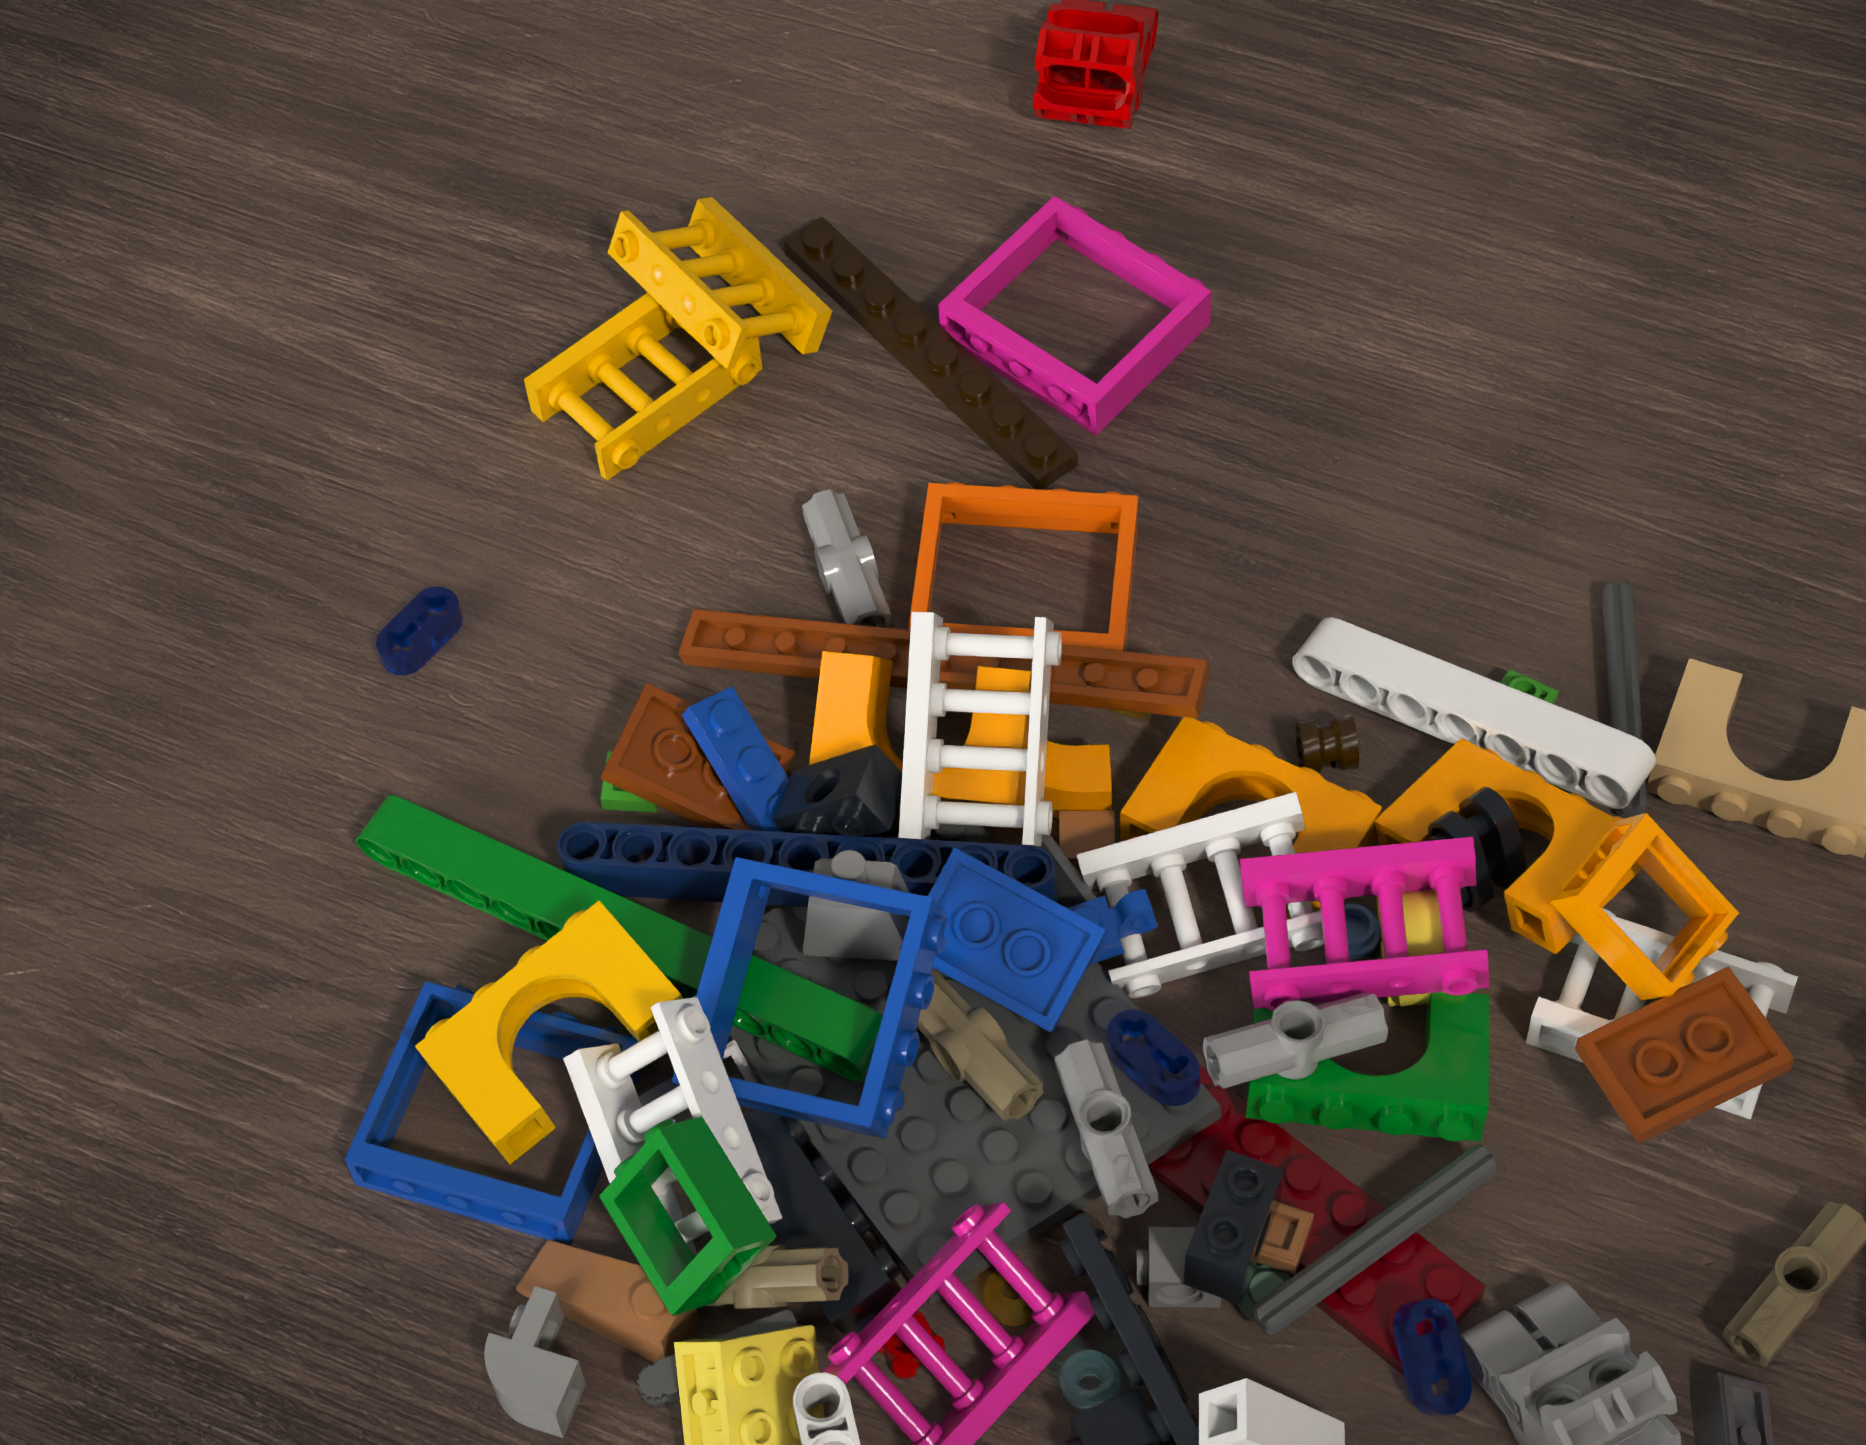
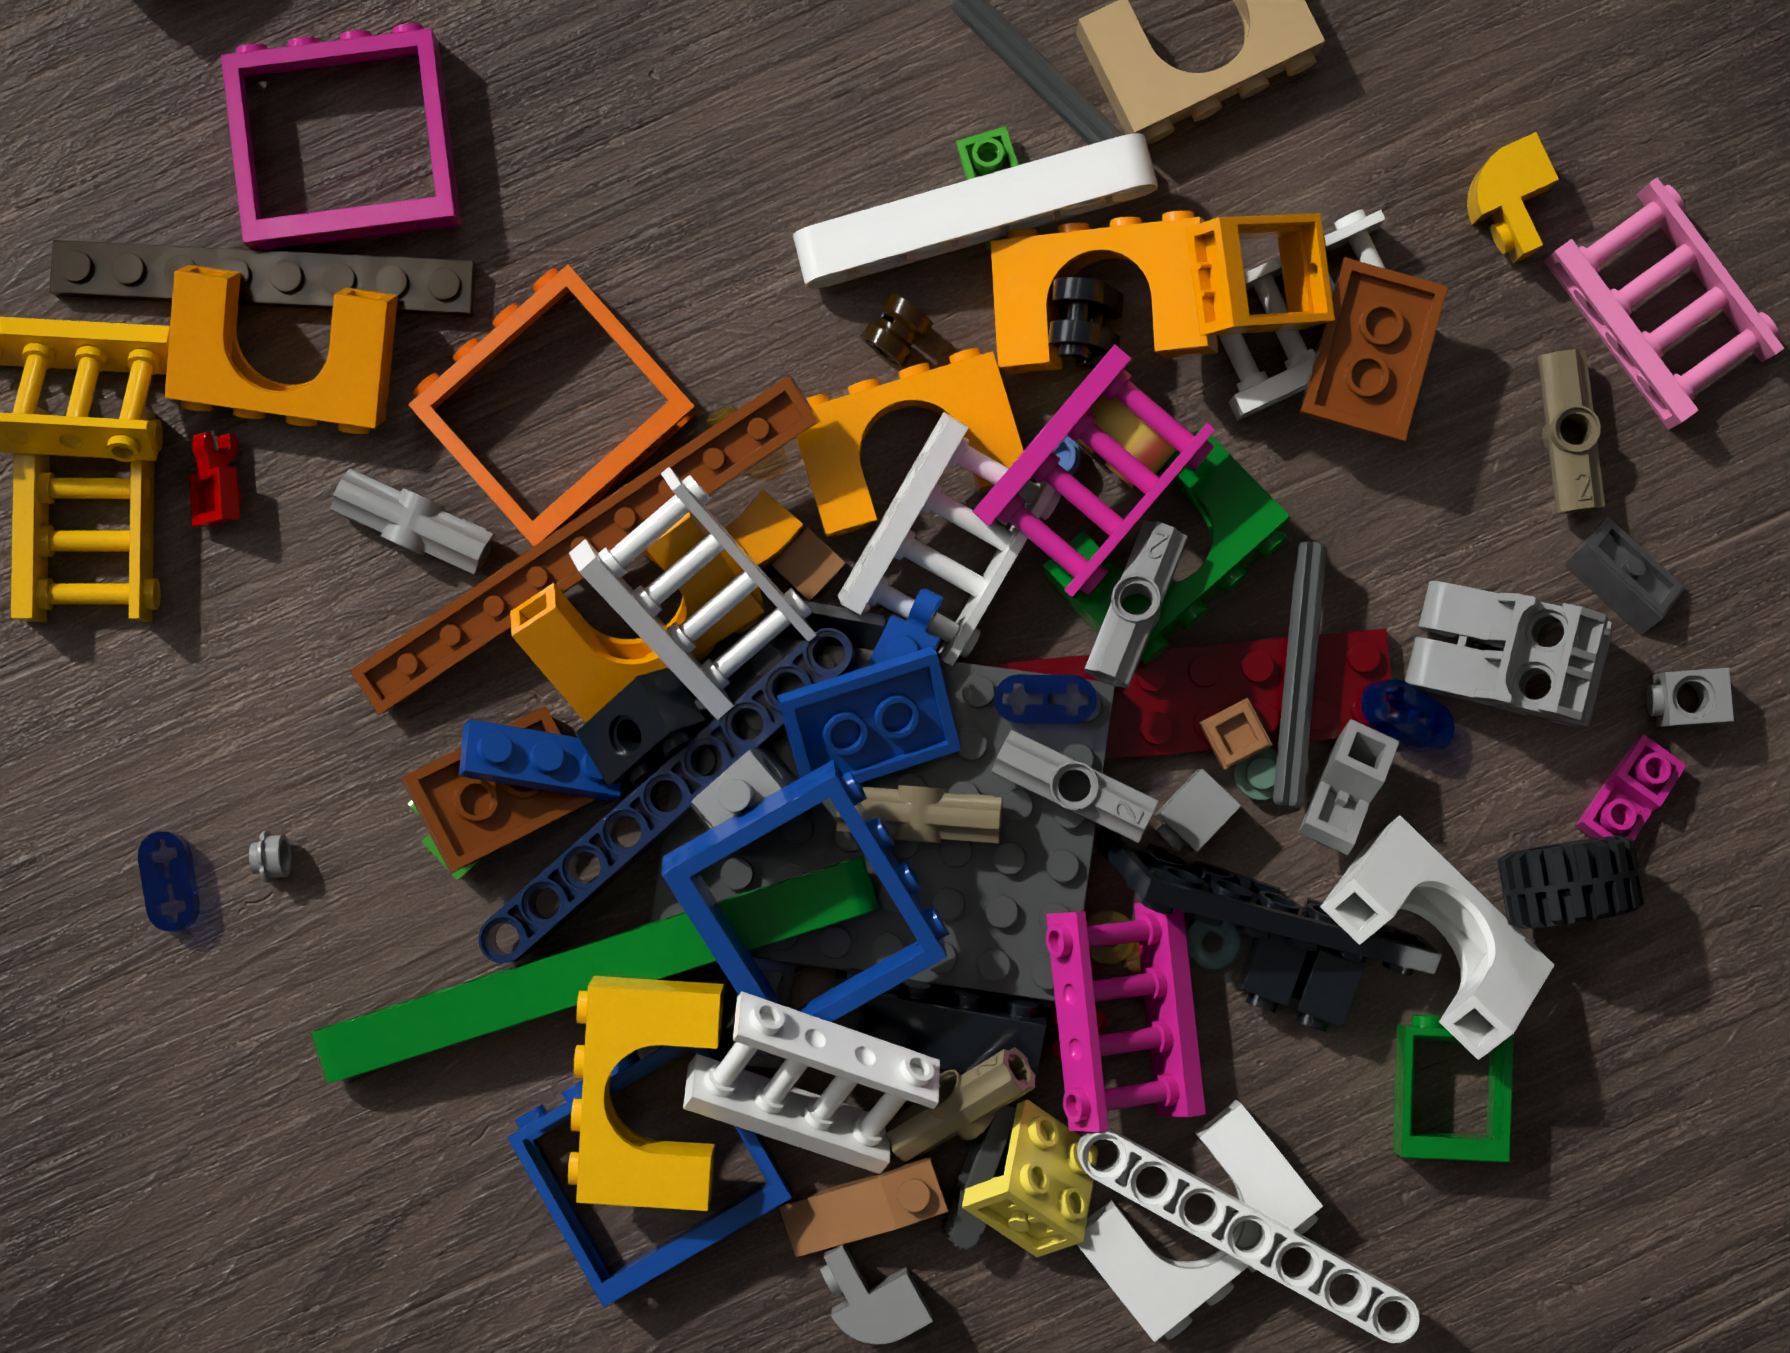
camera: 50 degrees left, 30 degrees up
green window [599,1116,777,1316] -> none
black brick [1183,1150,1284,1305] -> none
none -> light orange arch [164,265,398,434]
none -> red plate [189,432,241,527]
none -> light grey plate [249,831,292,883]
none -> light grey brick [1298,719,1399,855]

